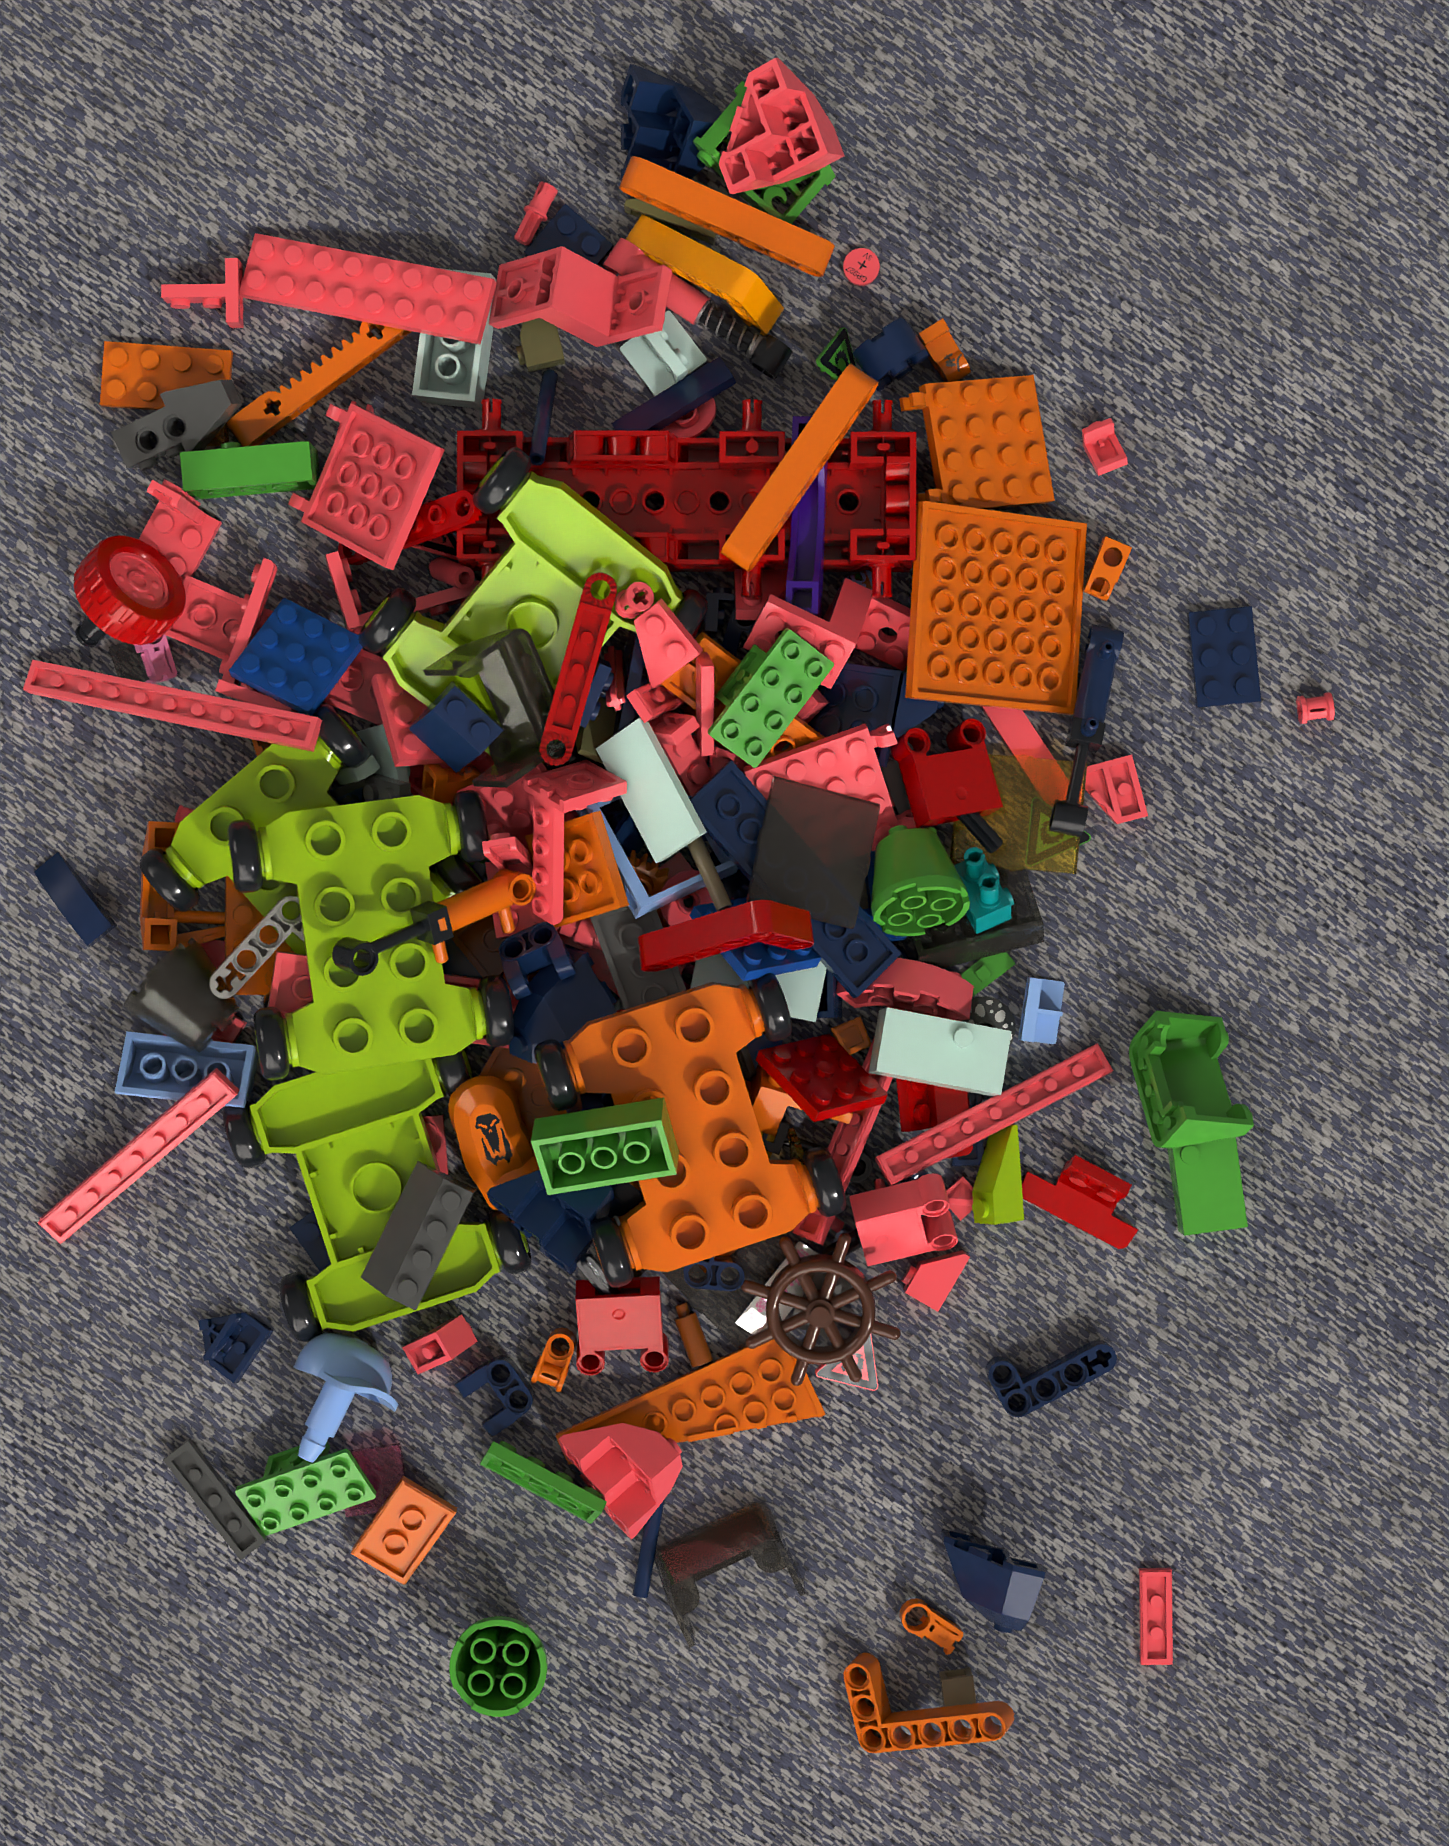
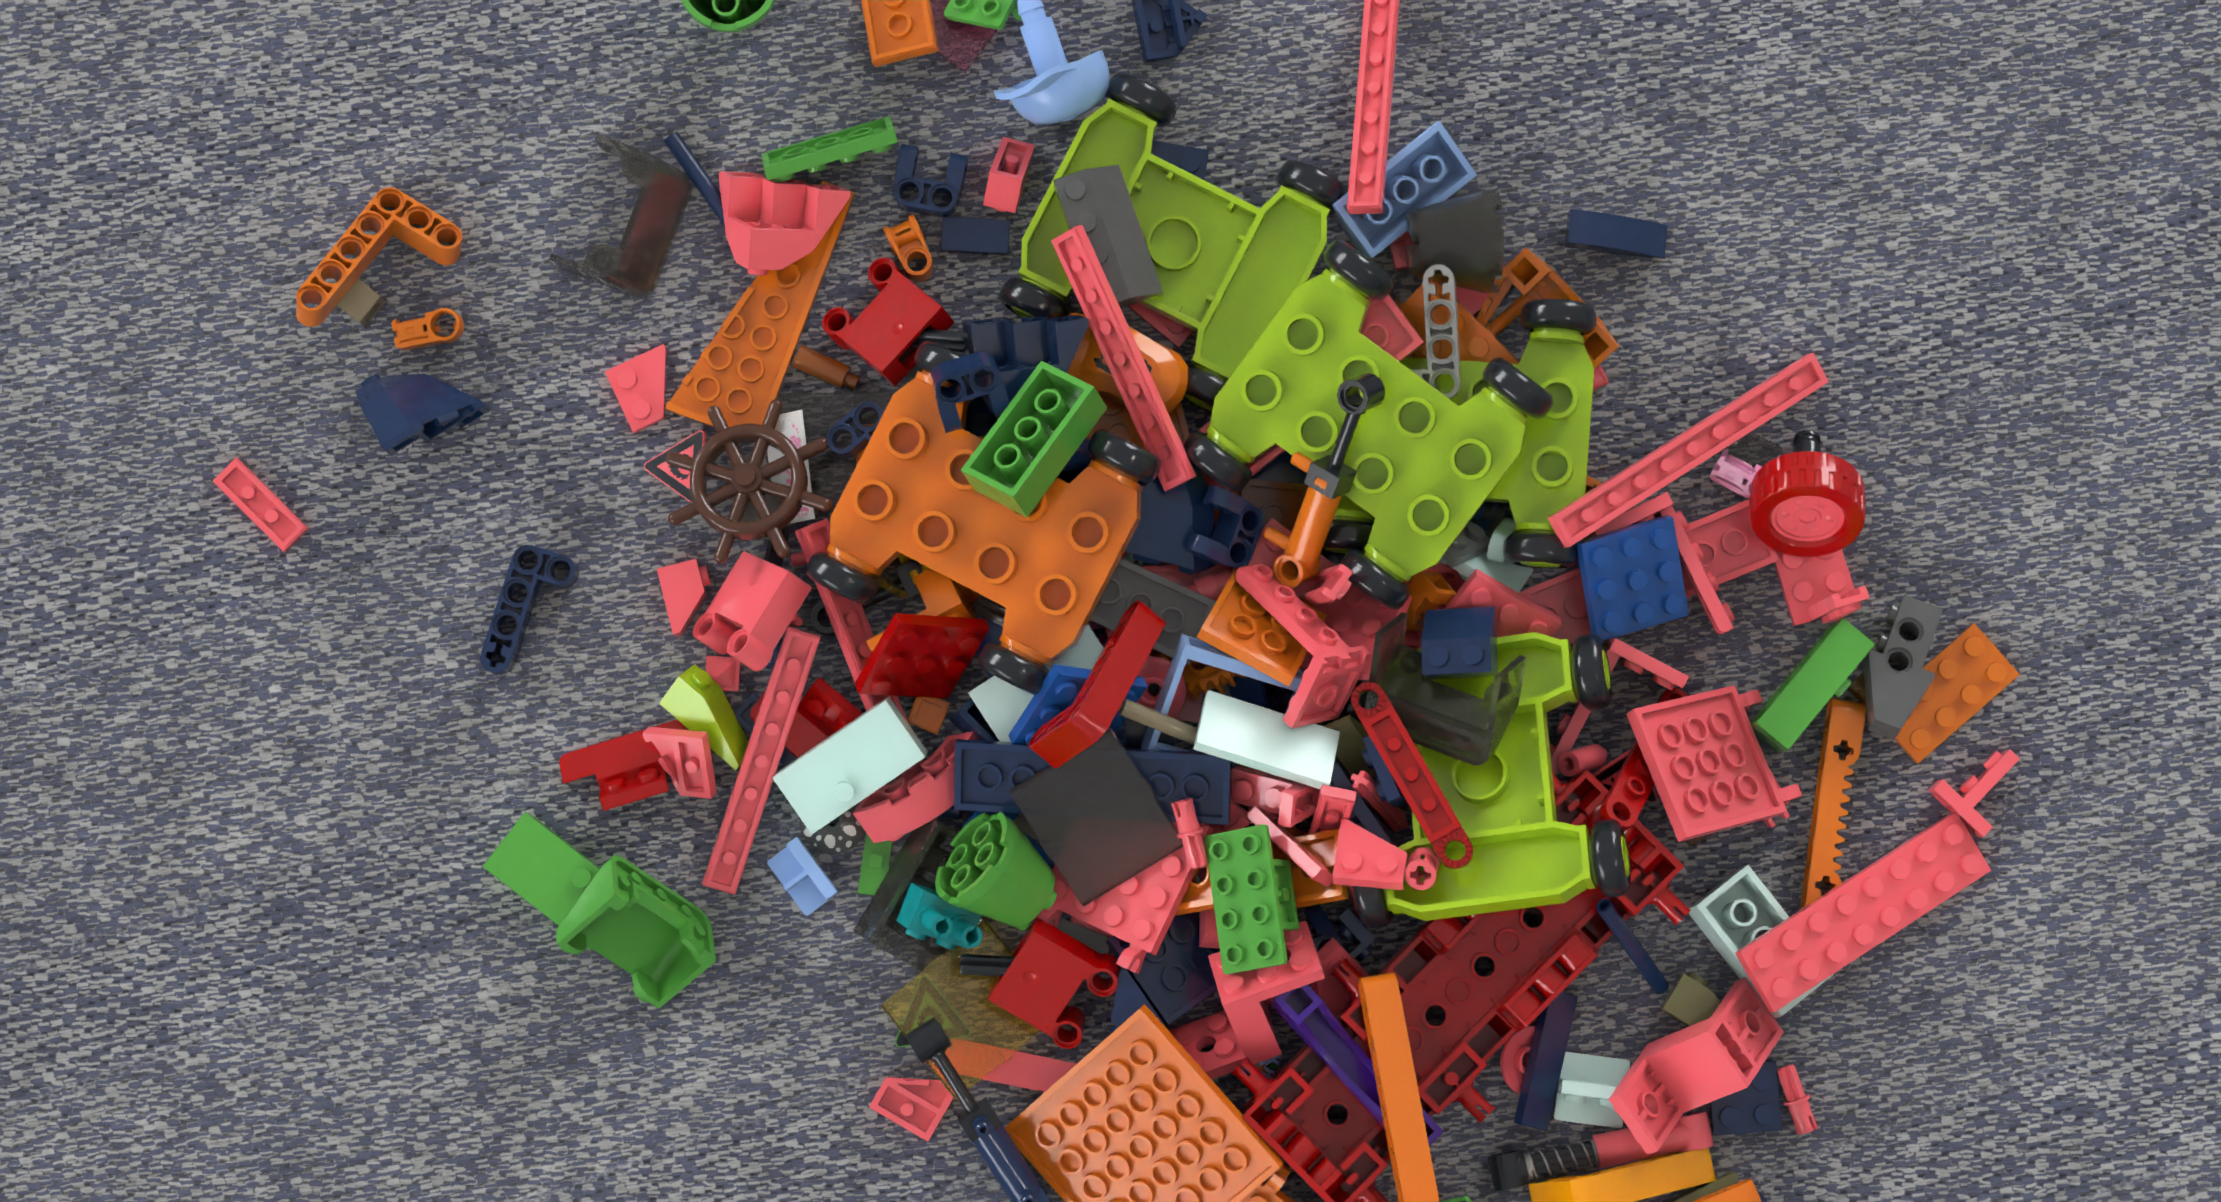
camera: 135 degrees right, 5 degrees down
none -> coral wing [605,344,667,433]
none -> coral wing [643,727,717,799]
none -> dark blue piece [931,352,1010,433]
none -> dark blue tile [941,216,1010,255]
none -> coral tile [1051,225,1196,491]
none -> coral axle [1171,798,1208,869]

